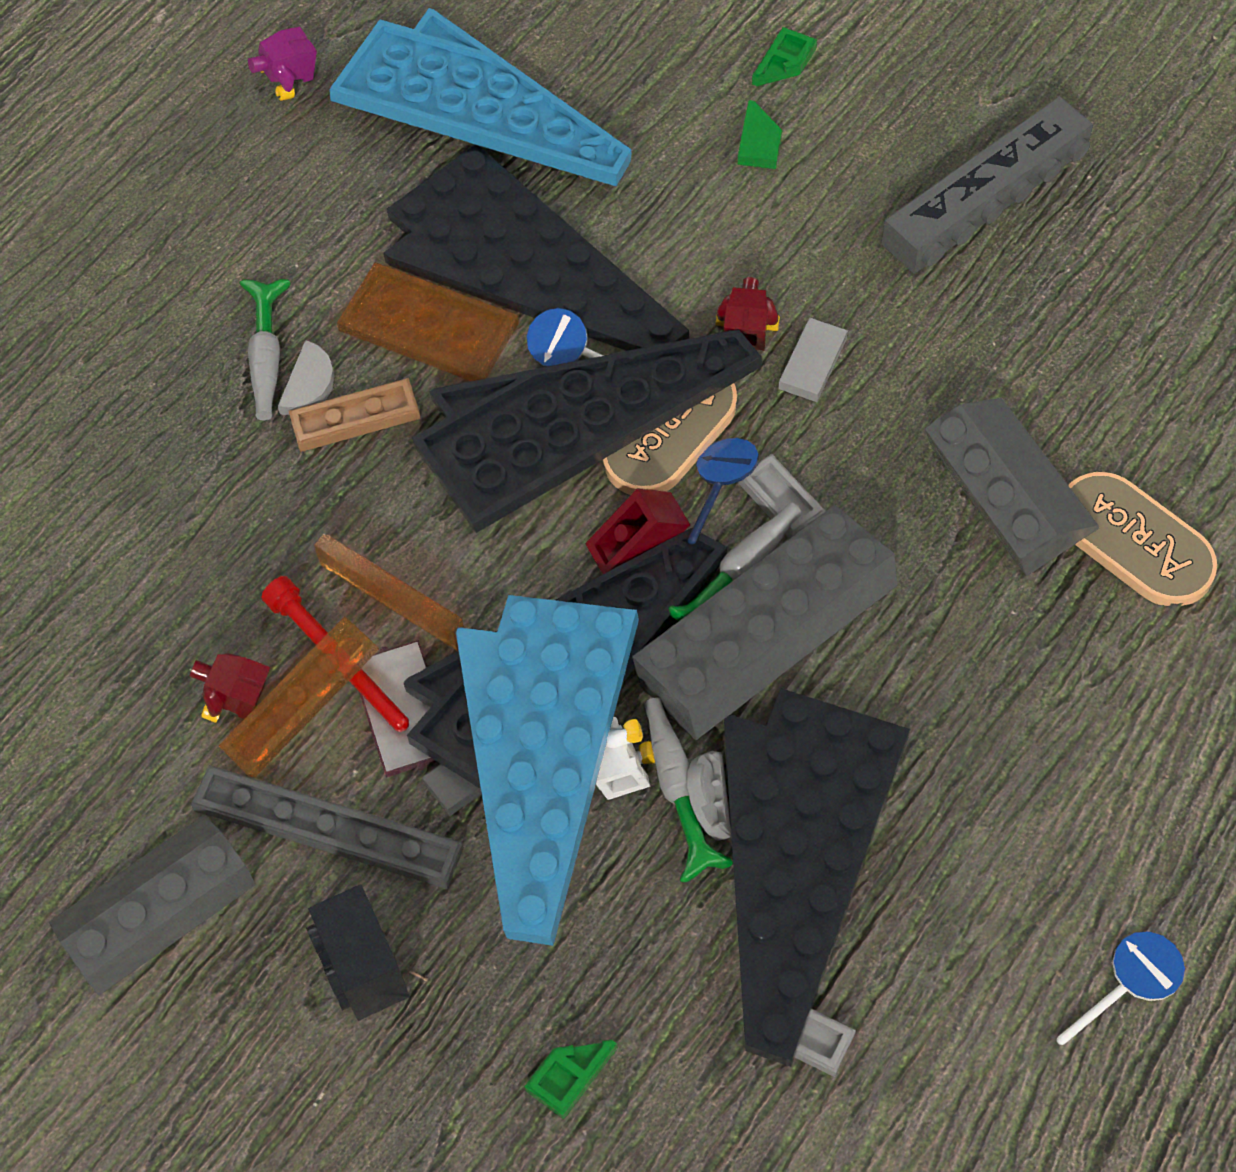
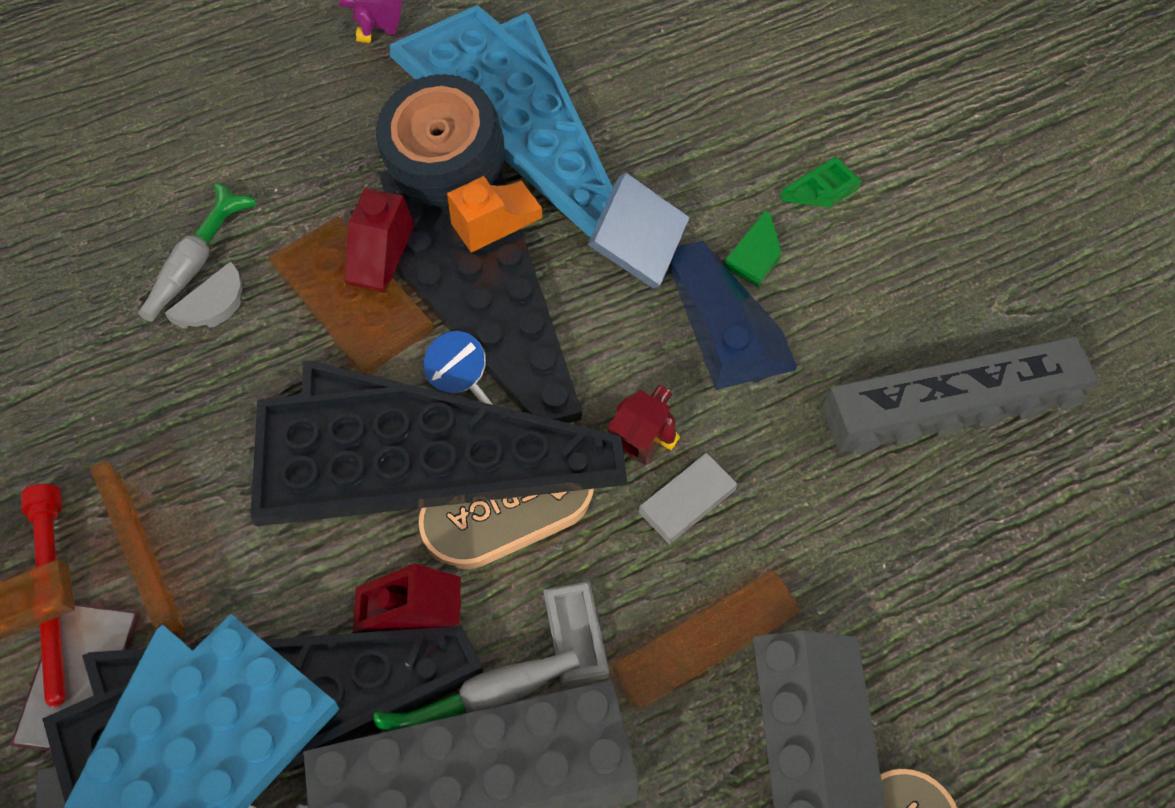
camera: 20 degrees right, 0 degrees up
medium nougat tile [289,378,421,452] -> none
blue piece [688,438,759,545] -> none
none -> dark red slope [345,188,415,293]
none -> wheel [376,74,505,207]
none -> orange arch [447,176,542,253]
none -> tile [587,173,690,288]
none -> clear orange tile [612,570,801,711]
none -> dark blue wedge [669,241,797,390]

